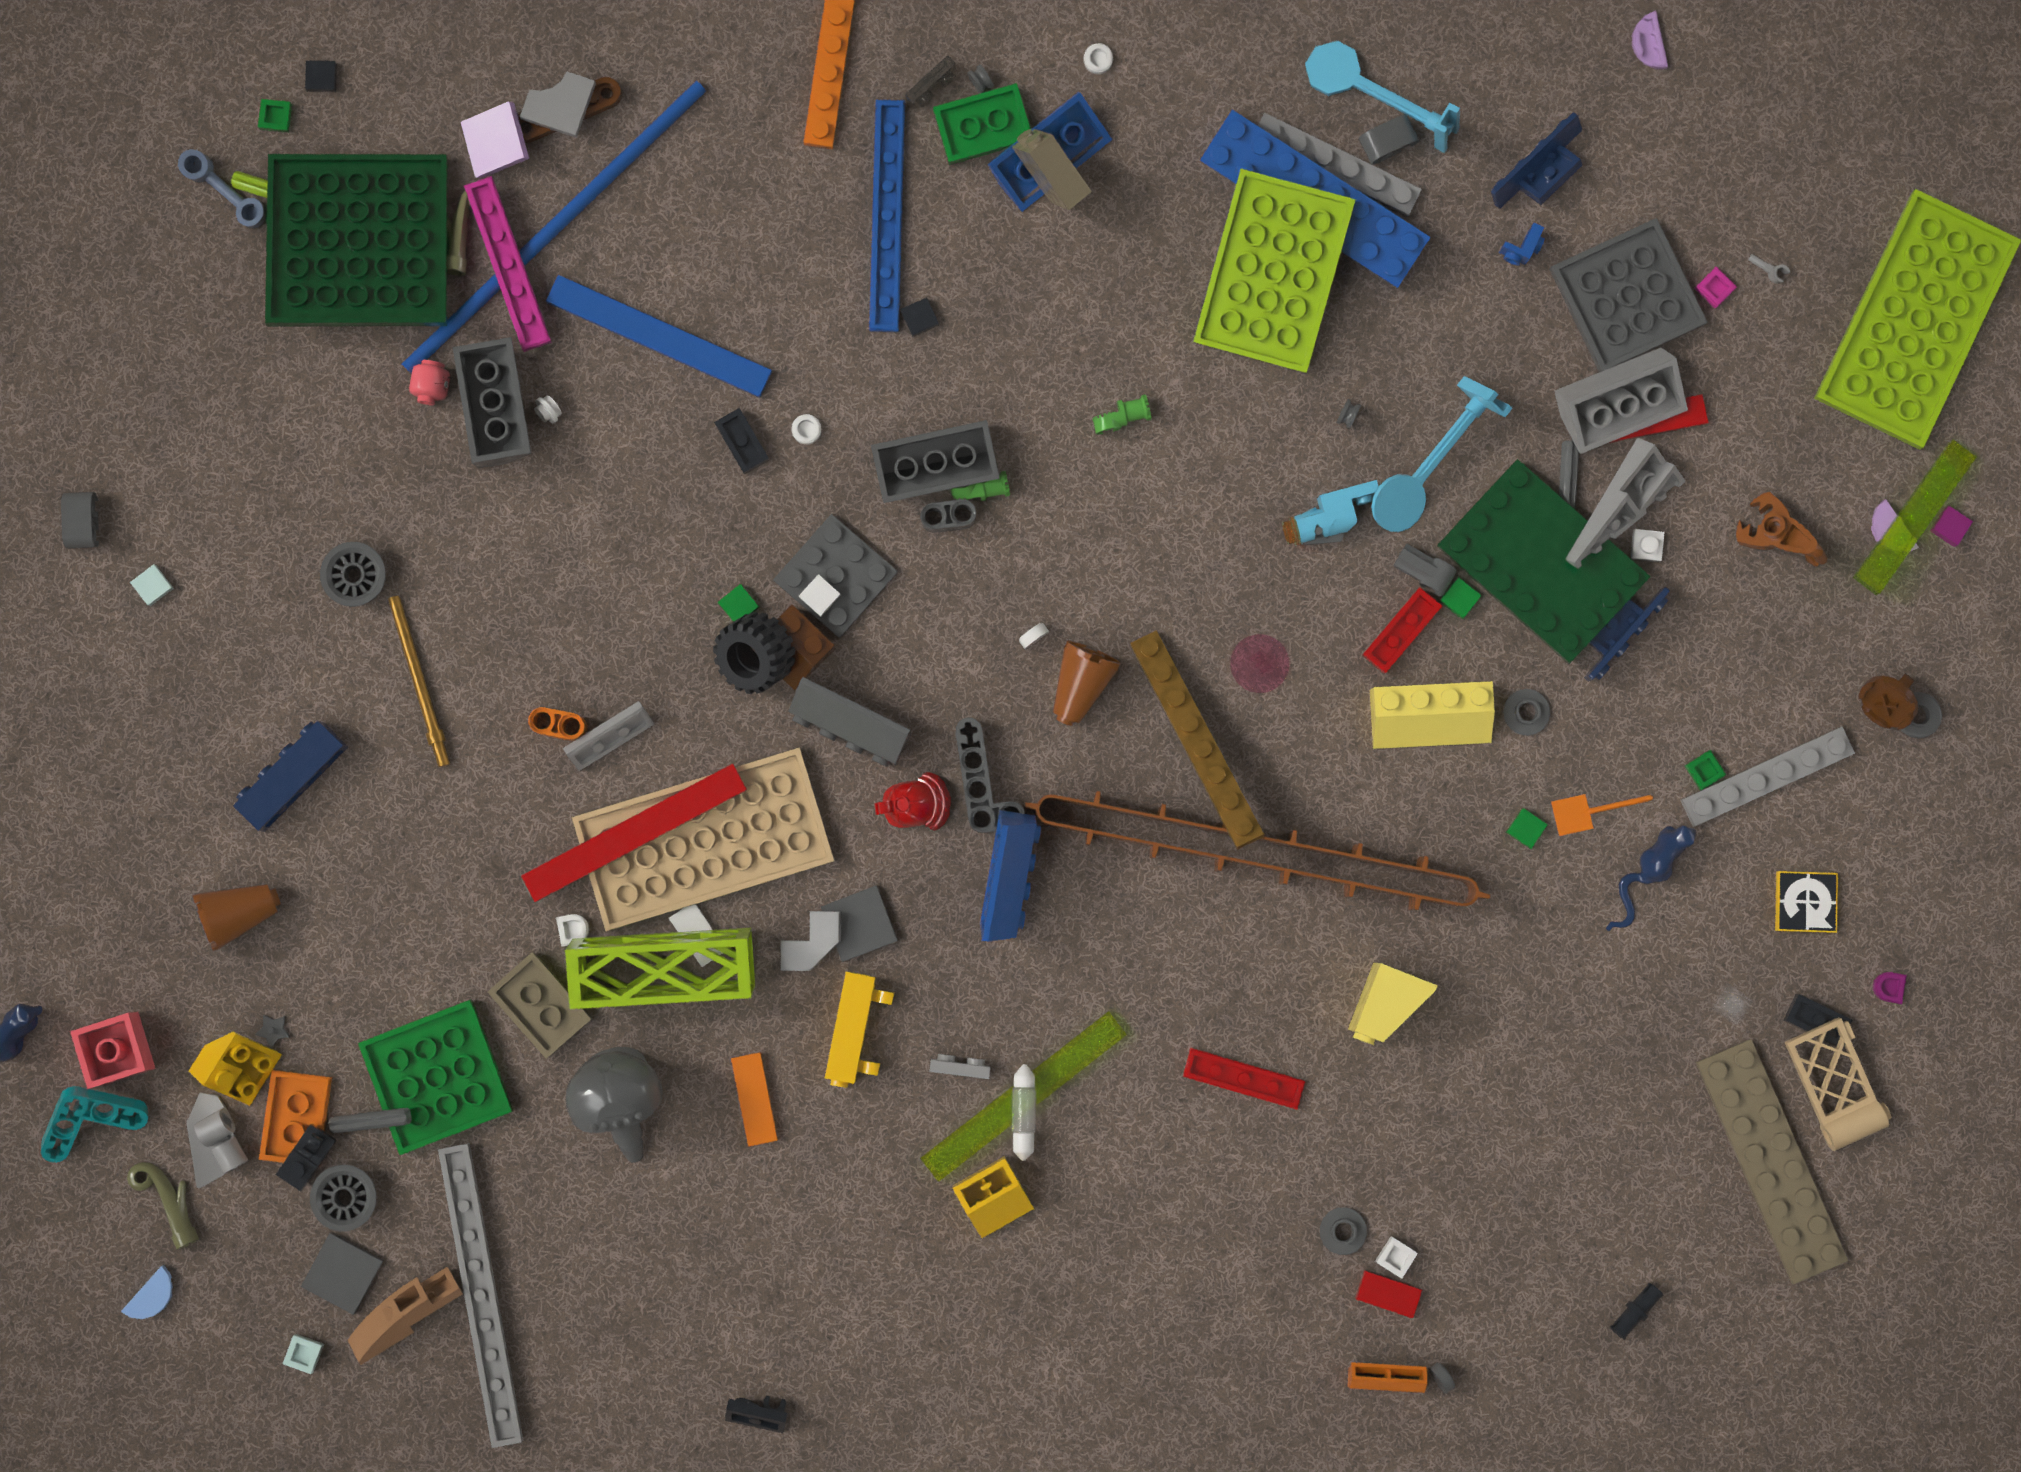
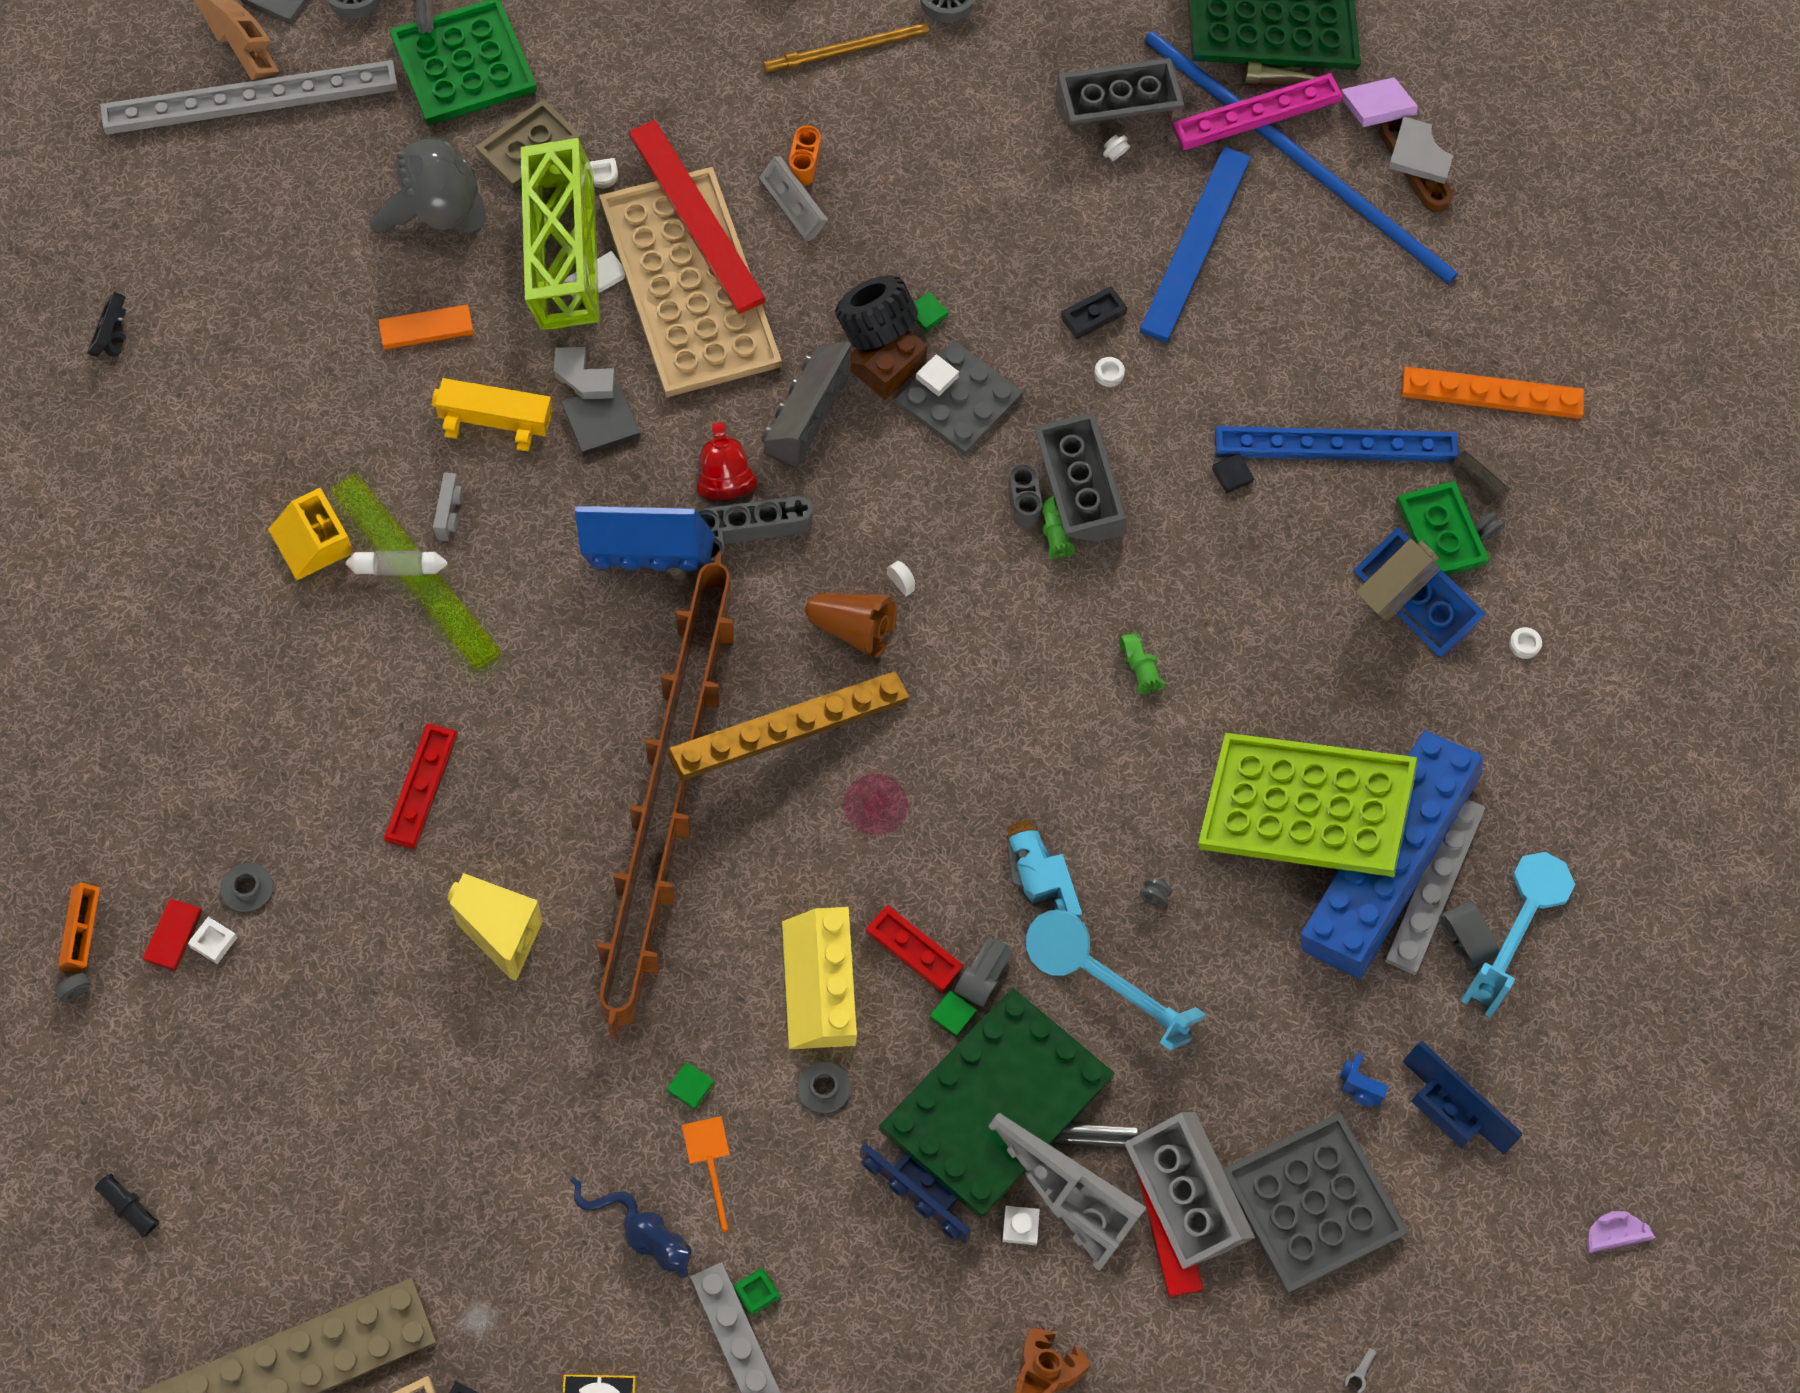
camera: 90 degrees right, 20 degrees down
coral head [409,360,450,406] -> none
dark pink tile [1694,267,1737,309] -> none

